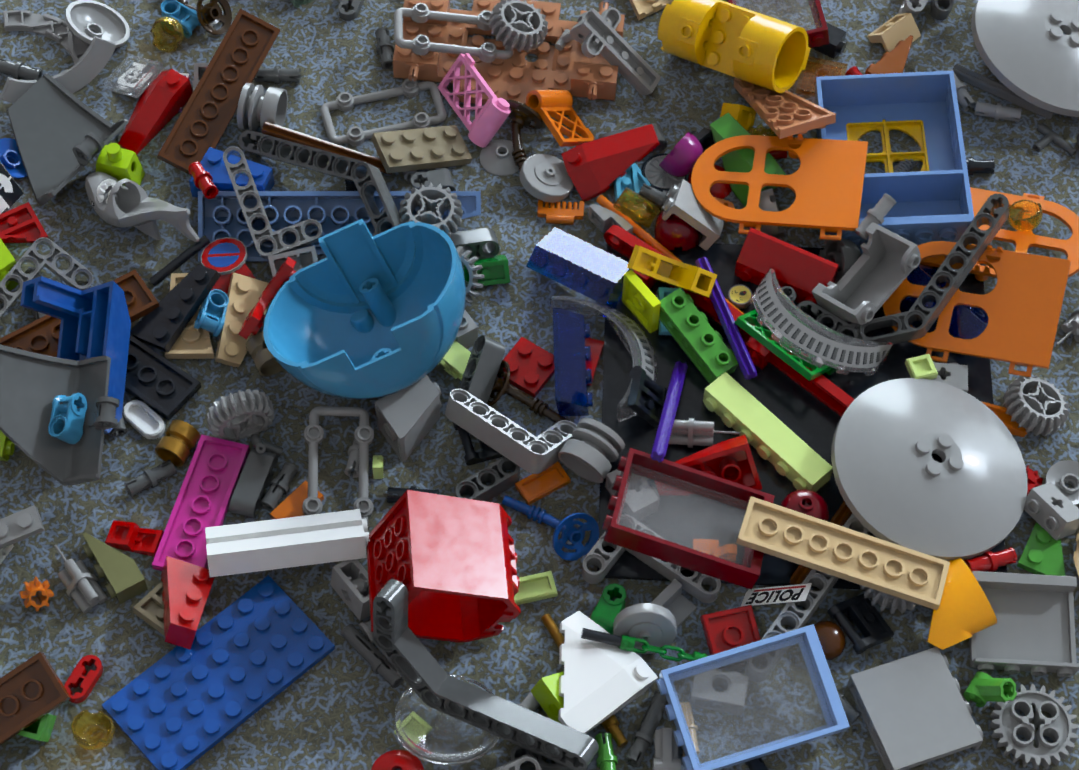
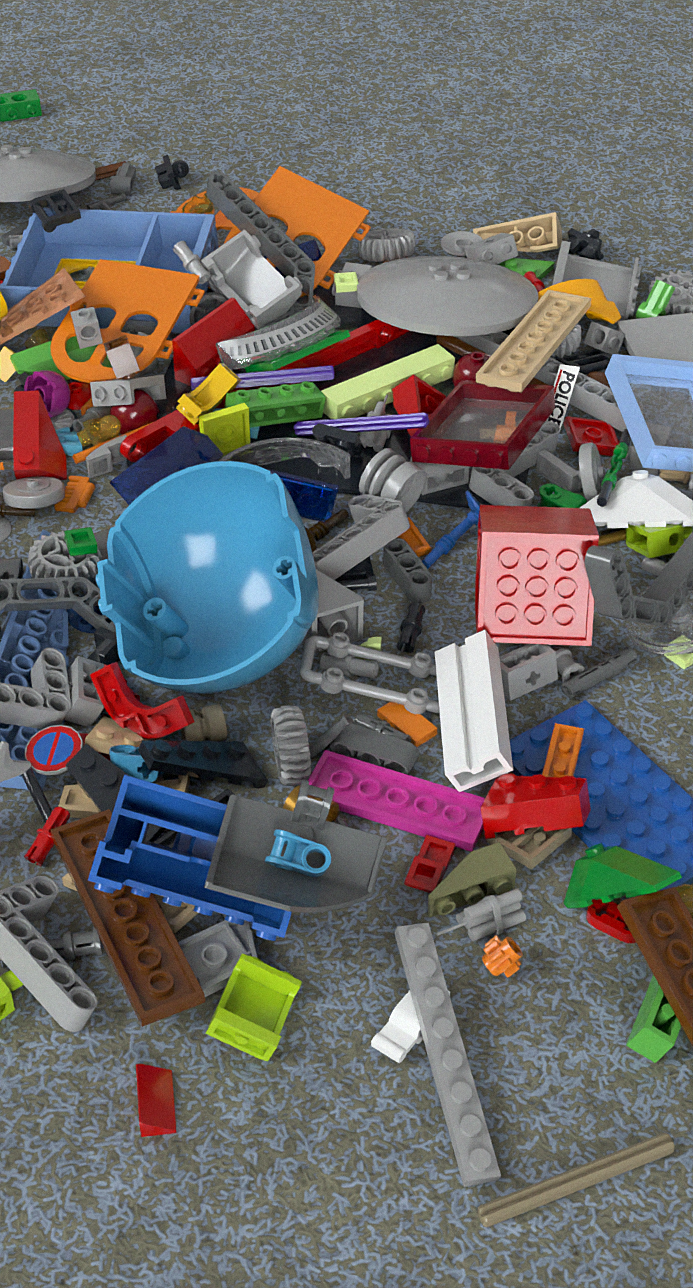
camera: 80 degrees left, 15 degrees down
none -> red axle [24,806,71,867]
none -> black plate [29,189,81,233]
none -> green plate [64,527,97,557]
none -> light grey brick [70,307,103,349]
none -> brick [104,335,140,380]
none -> black wing [138,740,268,789]
none -> orange tile [542,723,584,777]
none -> green wedge [564,843,682,908]
none -> light grey brick [584,321,625,354]

